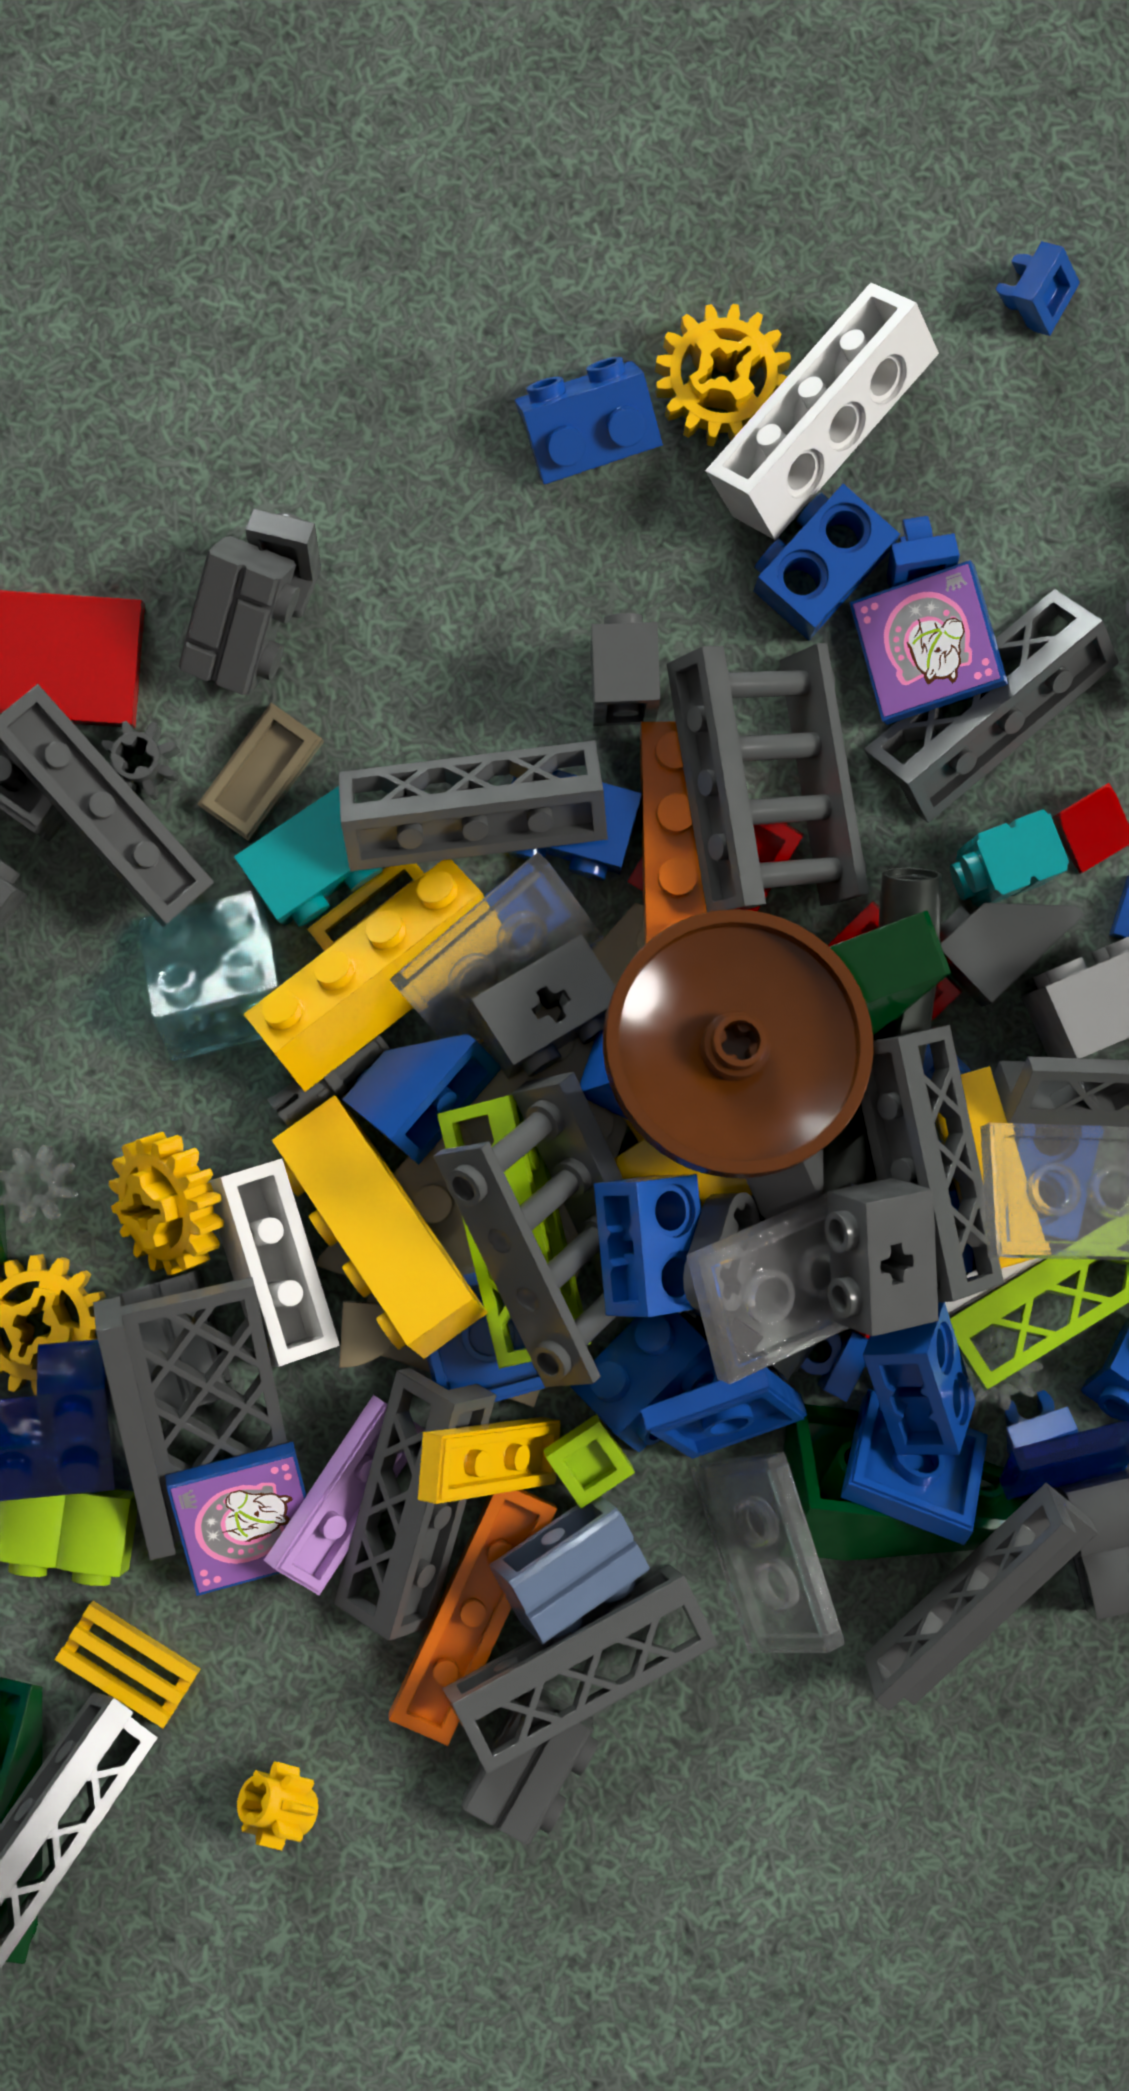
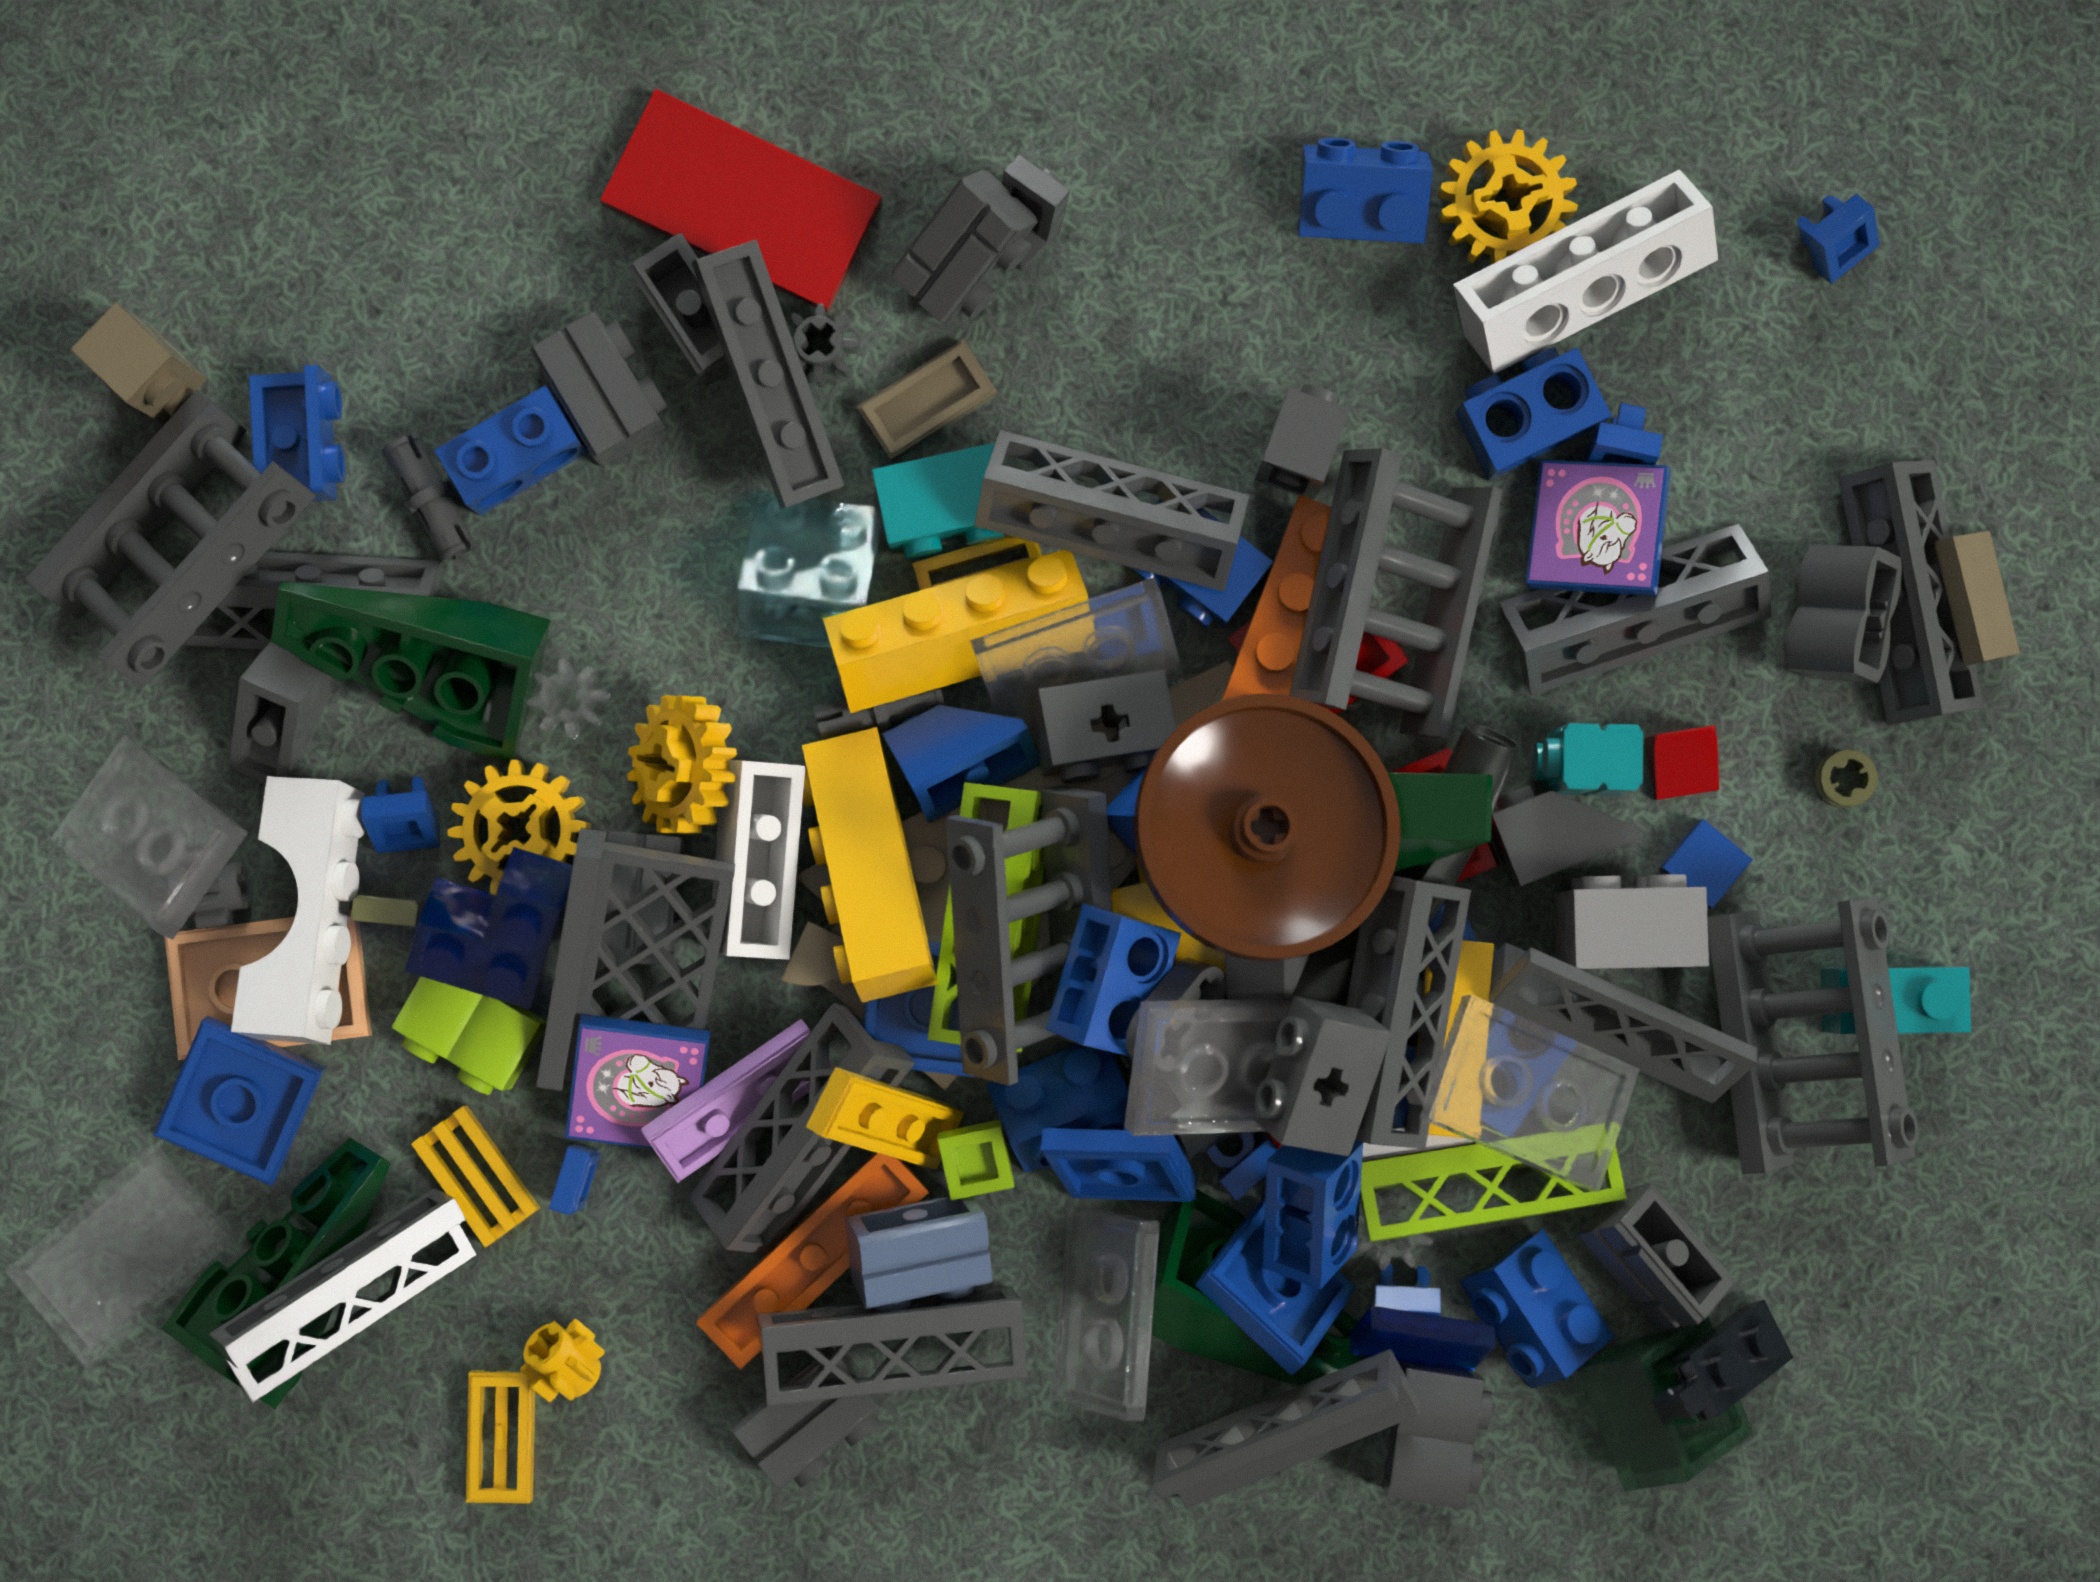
camera: 30 degrees right, 0 degrees up
none -> yellow tile [466,1370,535,1503]
none -> blue tile [549,1143,601,1215]

